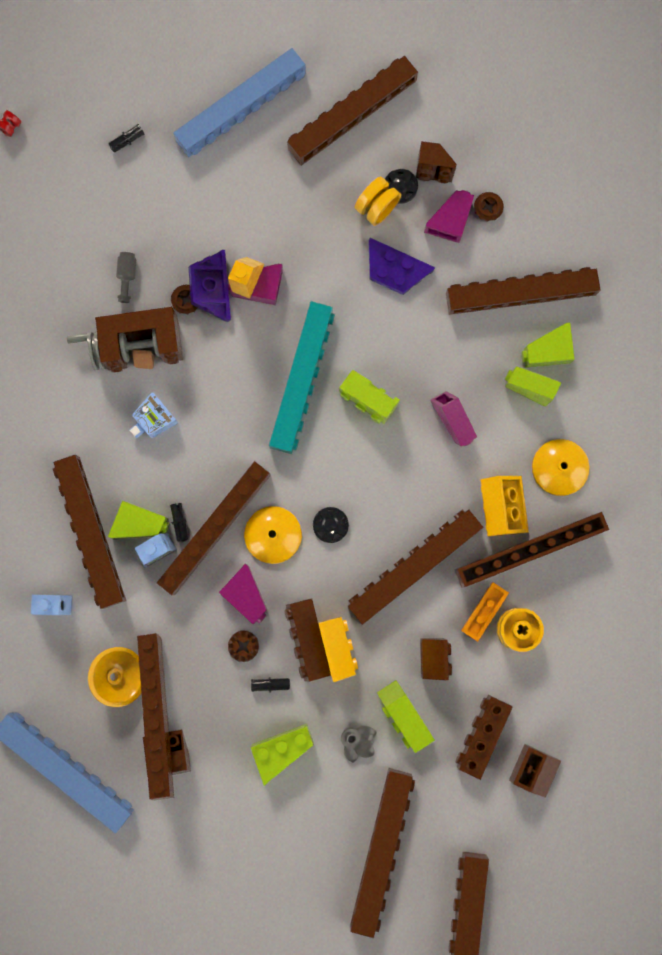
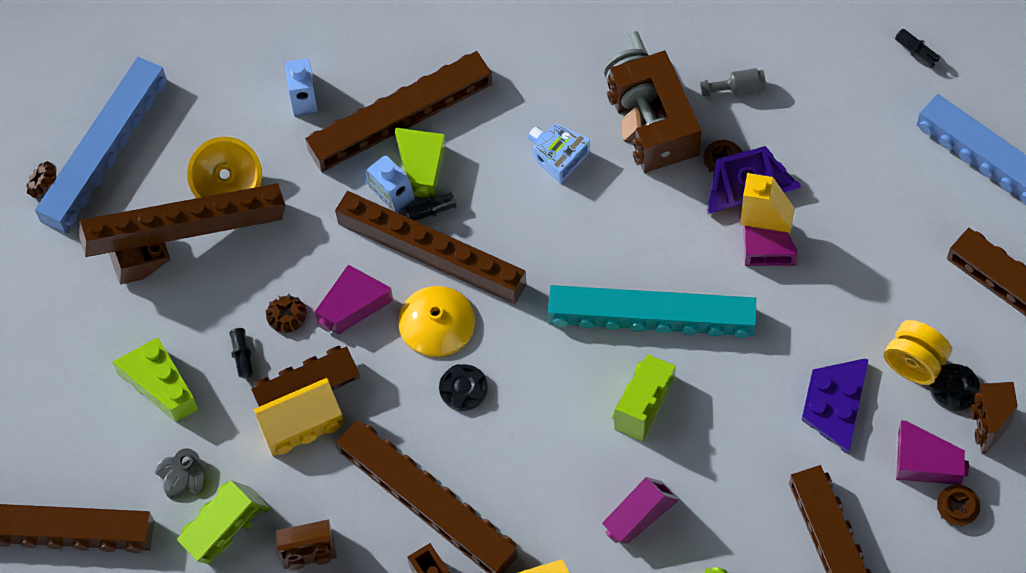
camera: 85 degrees right, 20 degrees down
none -> reddish brown gear [26,161,57,199]

